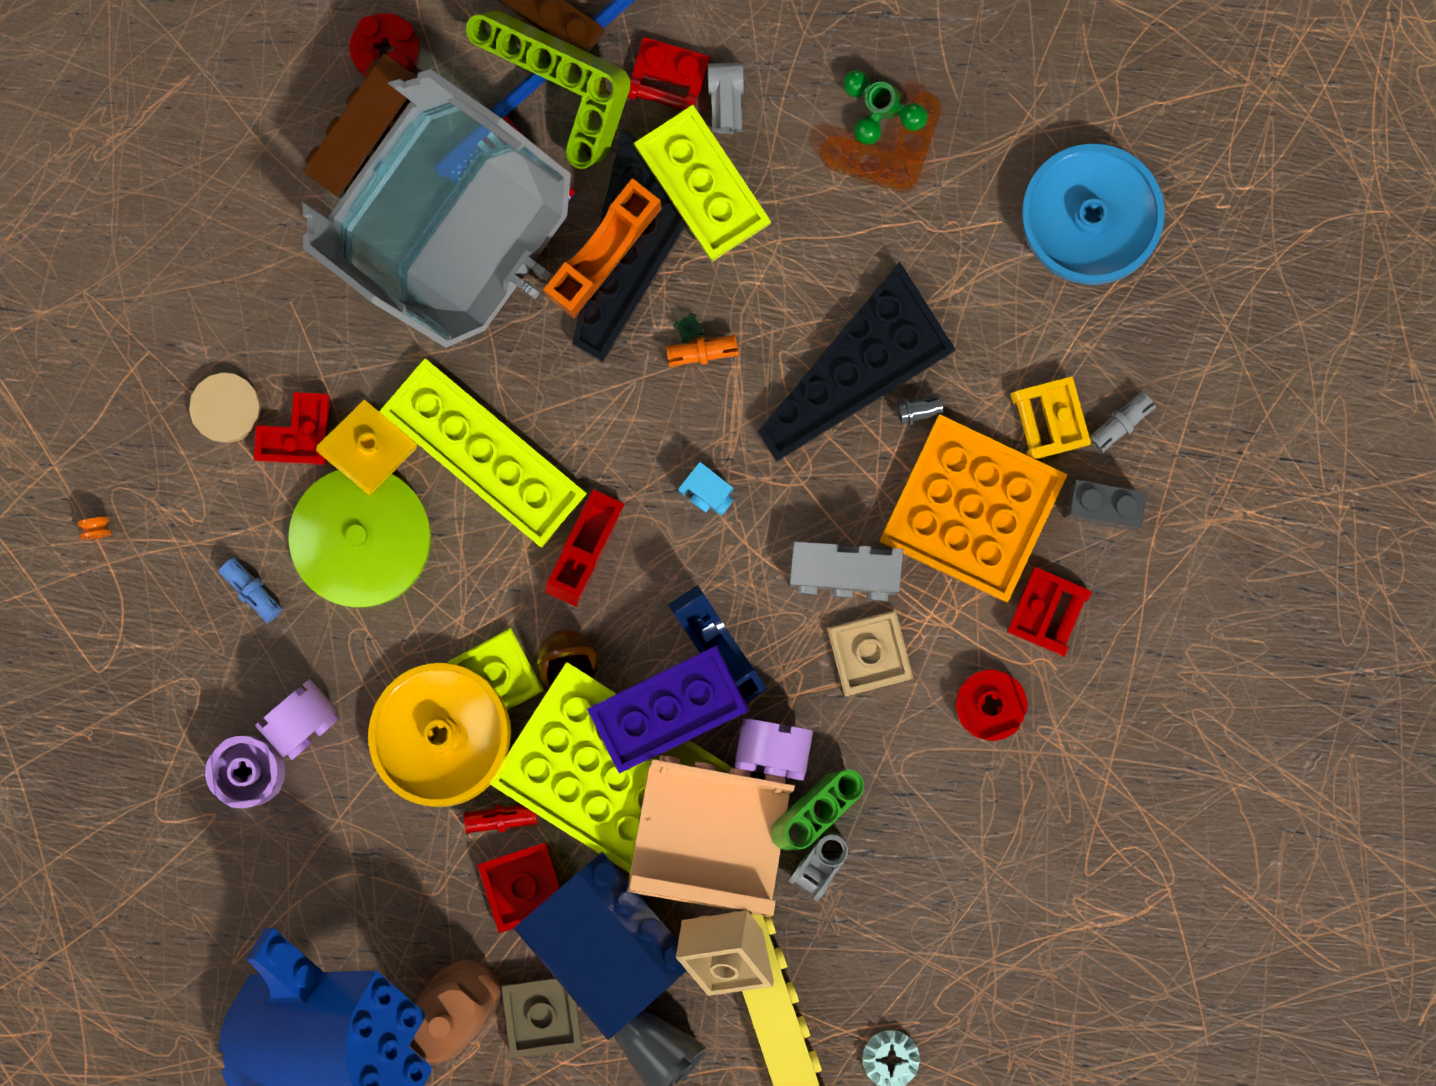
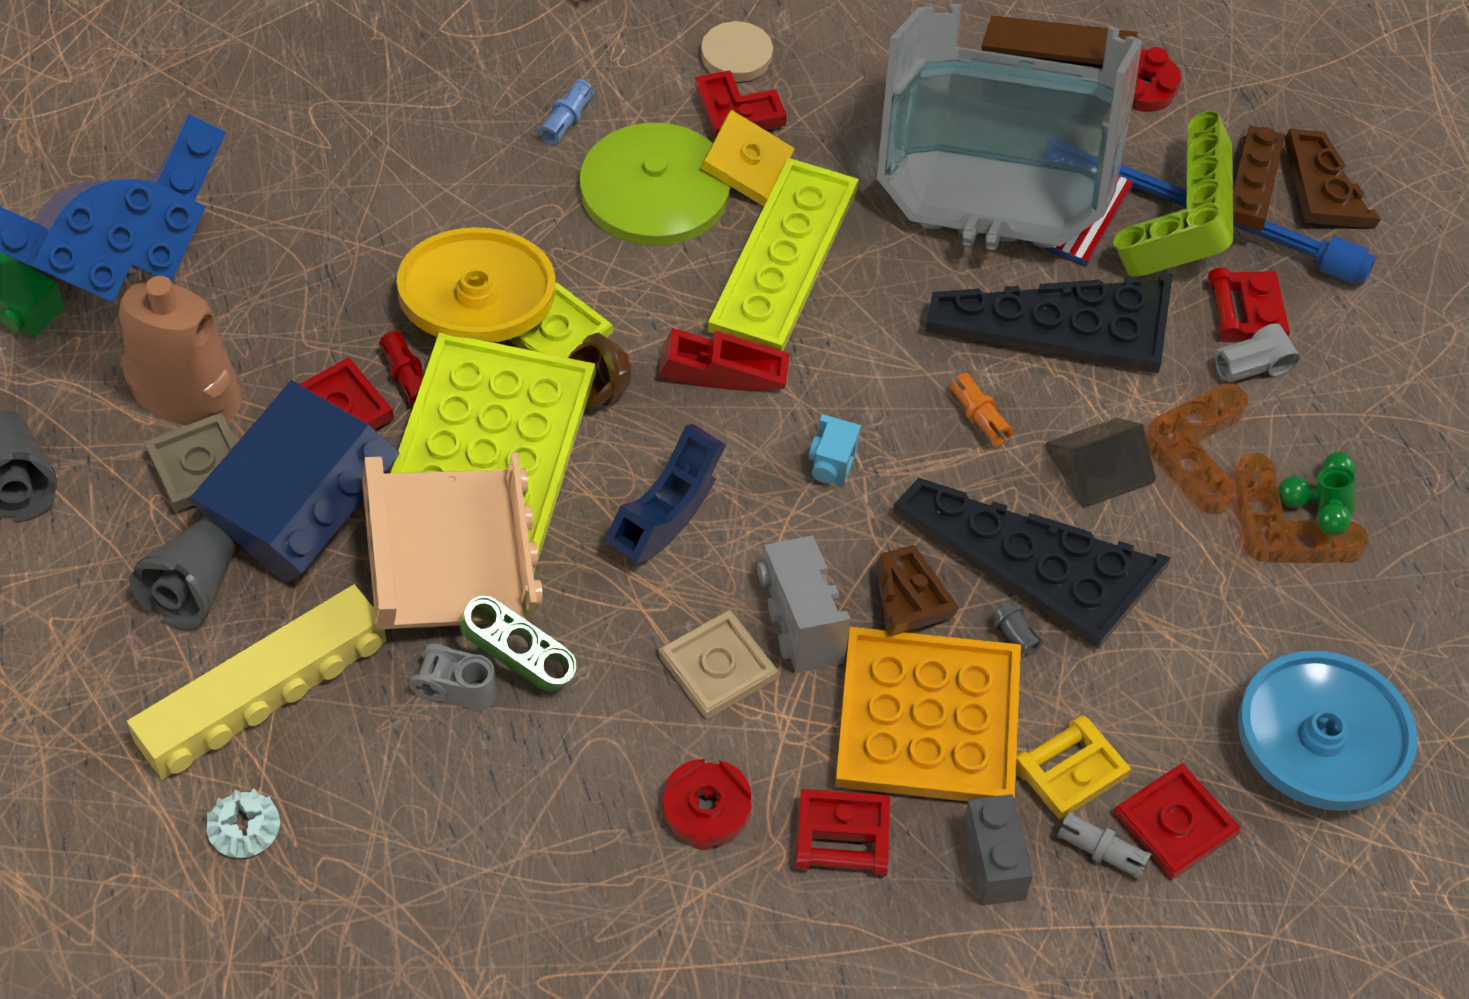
camera: 65 degrees right, 30 degrees down
lavender brick [205,736,285,808] -> none
lavender brick [255,679,339,760] -> none
orange arch [543,178,661,319] -> none
dark purple plate [587,645,749,774] -> none
neon yellow plate [634,105,771,262] -> none
clear green piece [674,313,704,343] -> none
tan slope [676,910,774,996] -> none
lavender brick [735,718,813,781] -> none
none -> reddish brown wing [876,545,959,636]
none -> clear smoke slope [1045,418,1156,508]
none -> red tile [1113,762,1241,881]
none -> clear orange beam [1145,383,1248,514]

